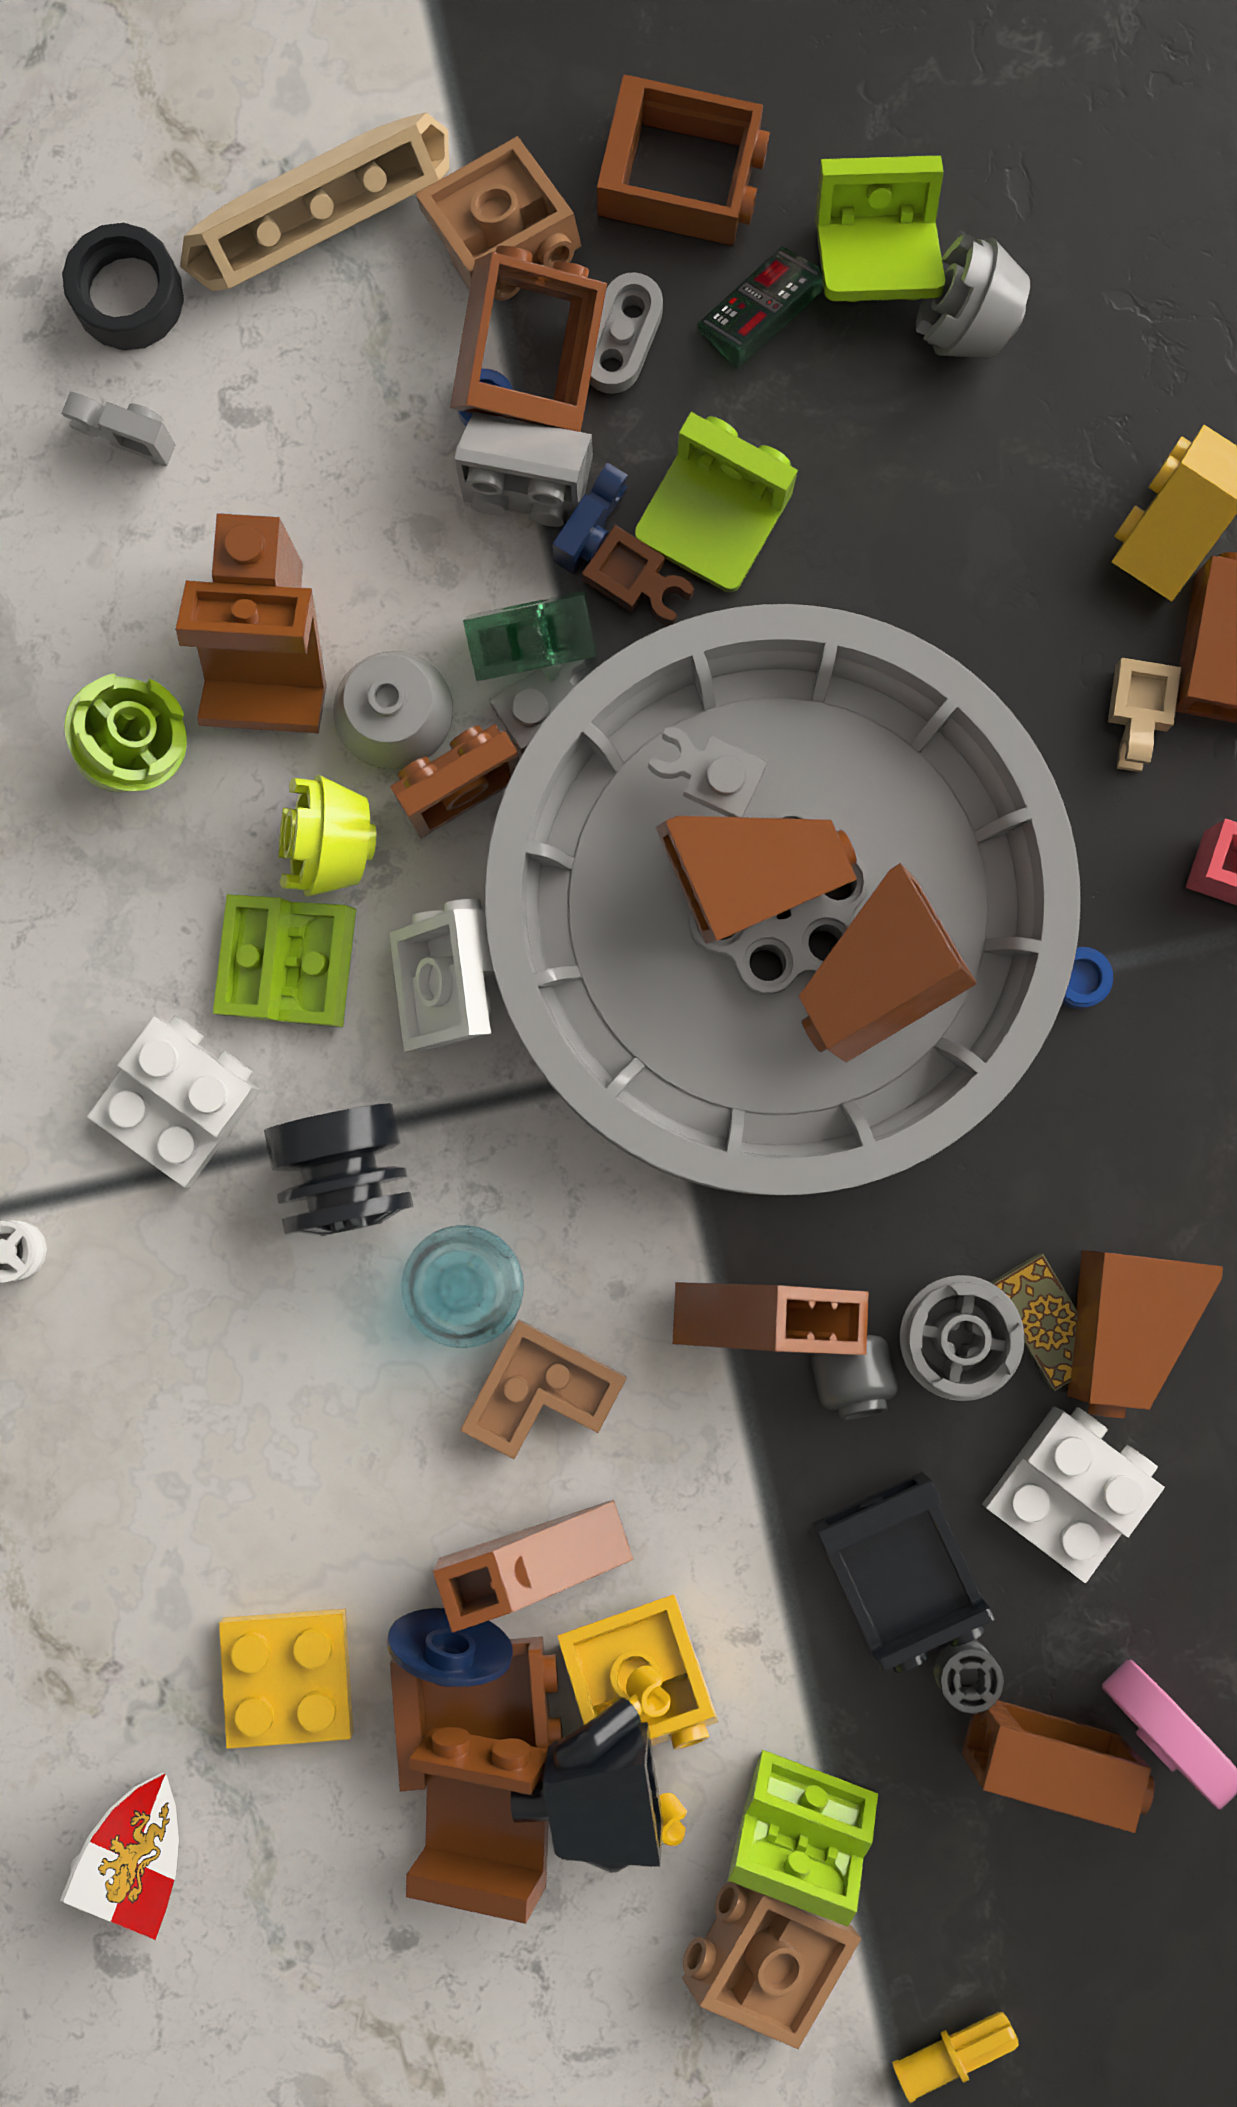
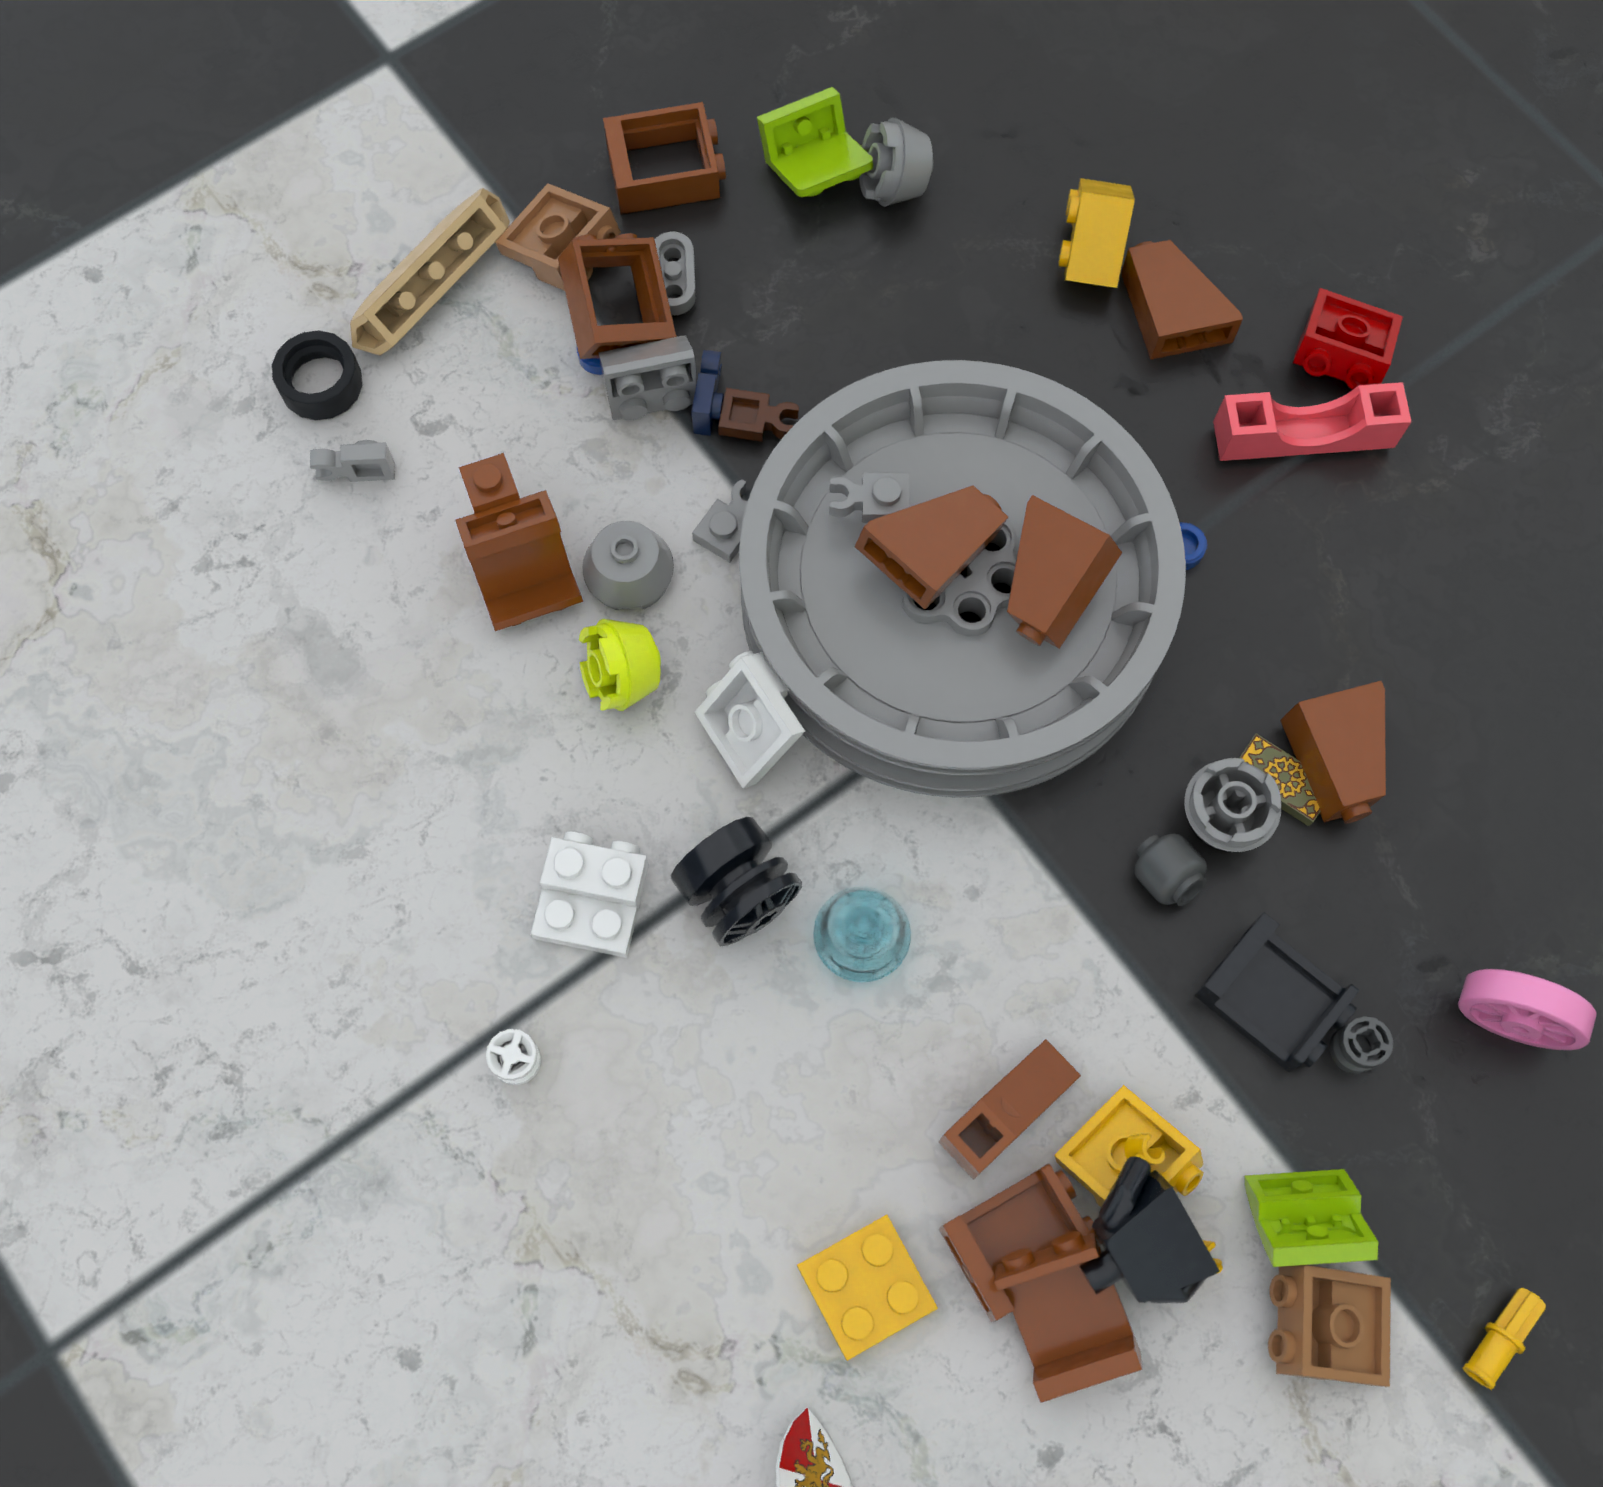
camera: 25 degrees left, 15 degrees down
lime cone [64,673,187,793] -> none
lime slope [213,894,356,1028] -> none
dark blue dish [387,1608,513,1687] -> none
dark orange plate [390,724,519,839] -> none
medium nougat plate [460,1319,627,1459] -> none
clear green brick [463,590,598,682] -> none
lime bracket [635,412,798,592] -> none
dark orange slope [672,1282,869,1355] -> none
slope [697,246,823,369] -> none
dark orange window [961,1700,1155,1833] -> none
white plate [982,1407,1165,1584] -> none
tan plate [1108,658,1181,772] -> none

